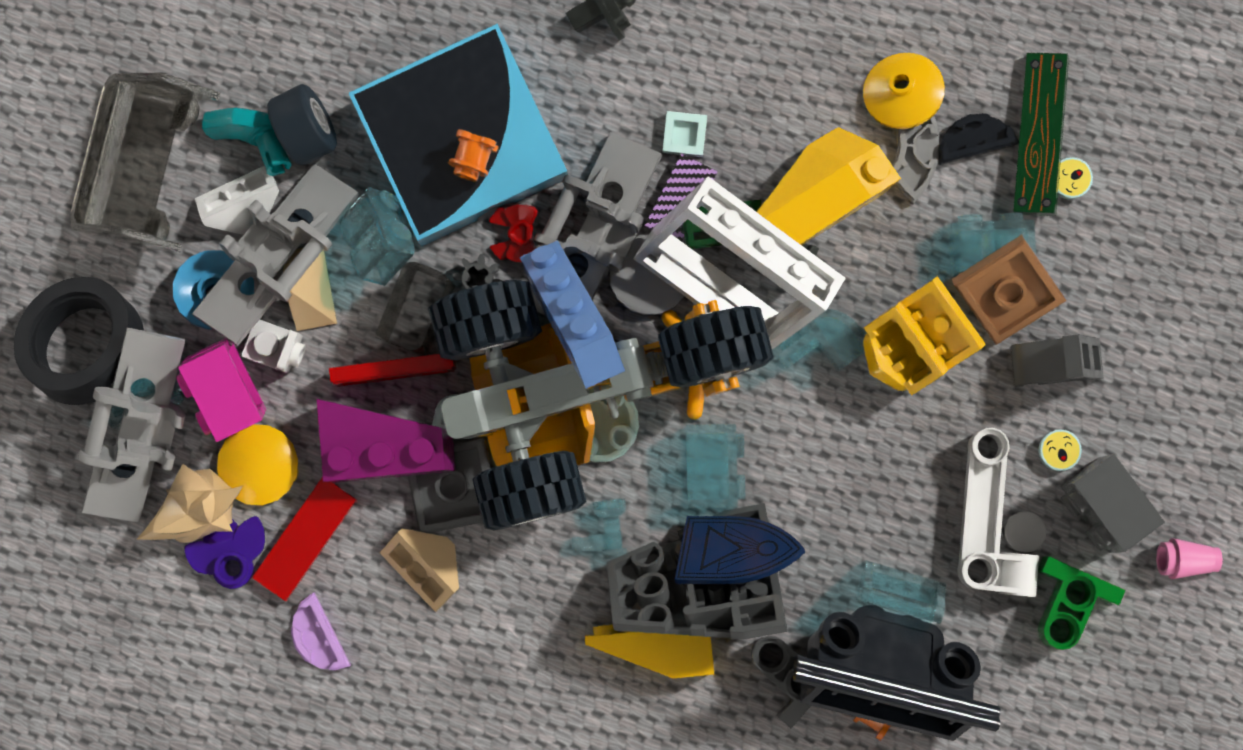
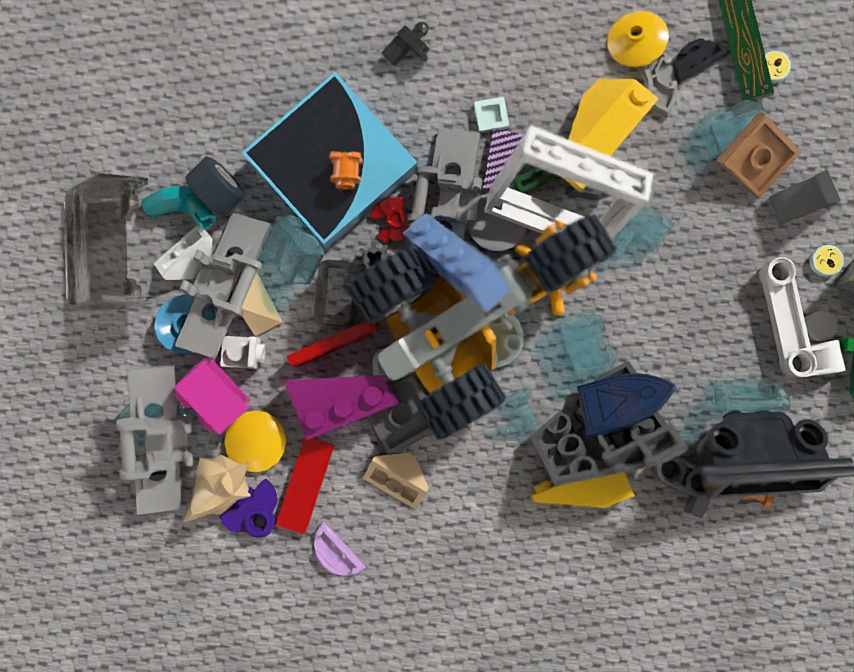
camera: 20 degrees left, 0 degrees up
black tyre [14,277,144,405] -> none
yellow piece [863,276,986,396] -> none

